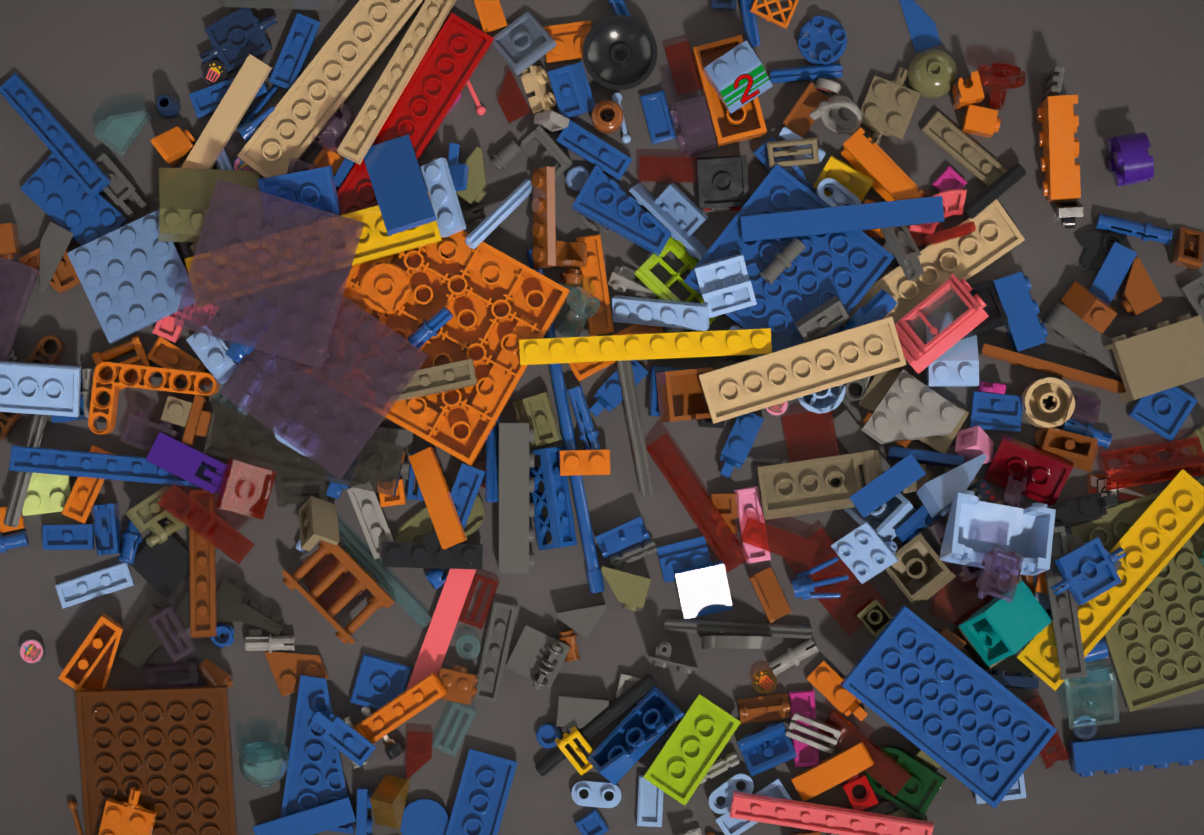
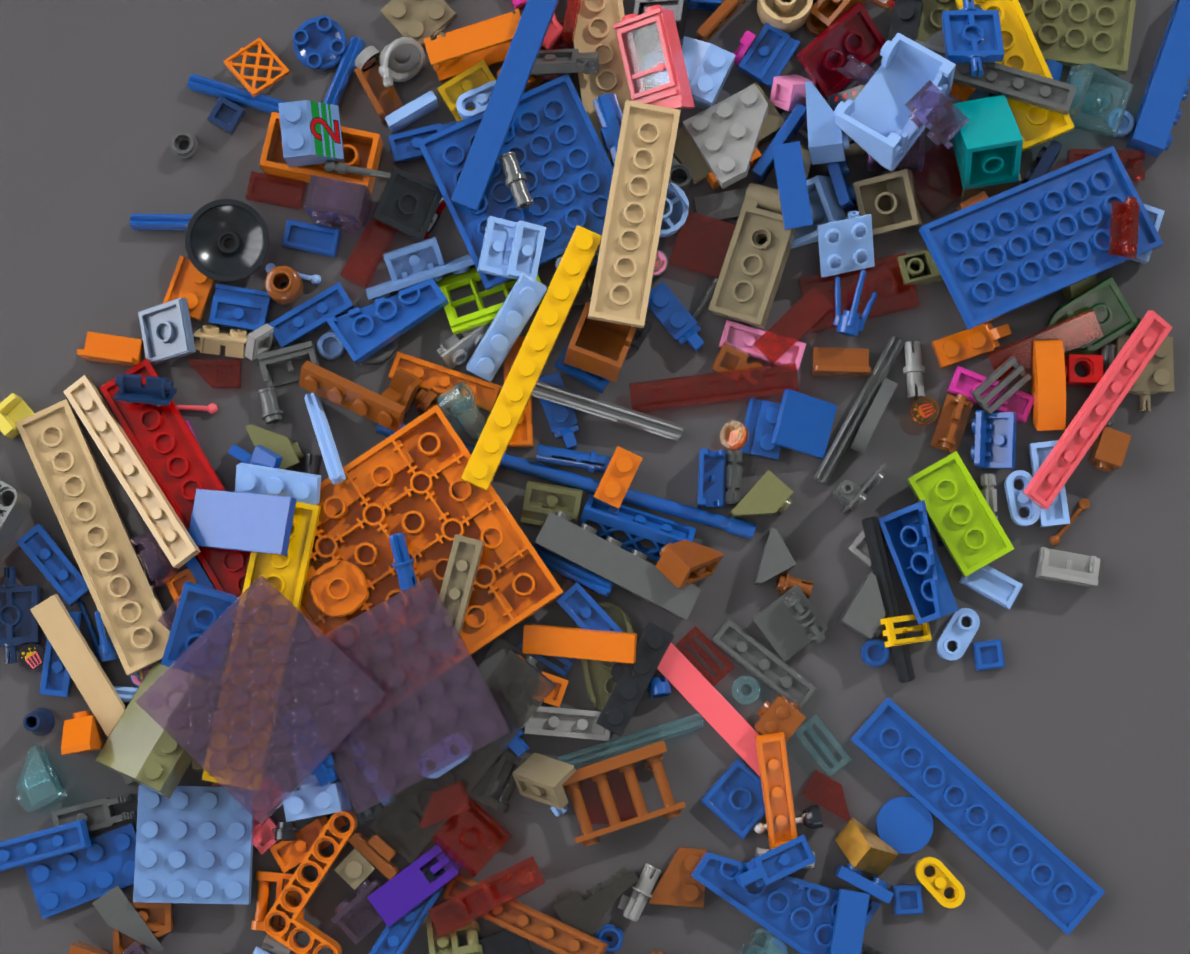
camera: 65 degrees left, 5 degrees down
dark tan tile [767,137,820,168] -> none
dark grey plate [794,296,849,342] -> none
none -> dark blue hinge [114,373,177,406]
none -> black plate [272,822,301,841]
none -> dark grey piece [324,161,391,178]
none -> clear red tile [420,781,472,829]
none -> dark orange slope [655,539,724,589]
none -> clear orange tile [720,421,749,450]
none -> clear red hinge [1109,197,1140,259]

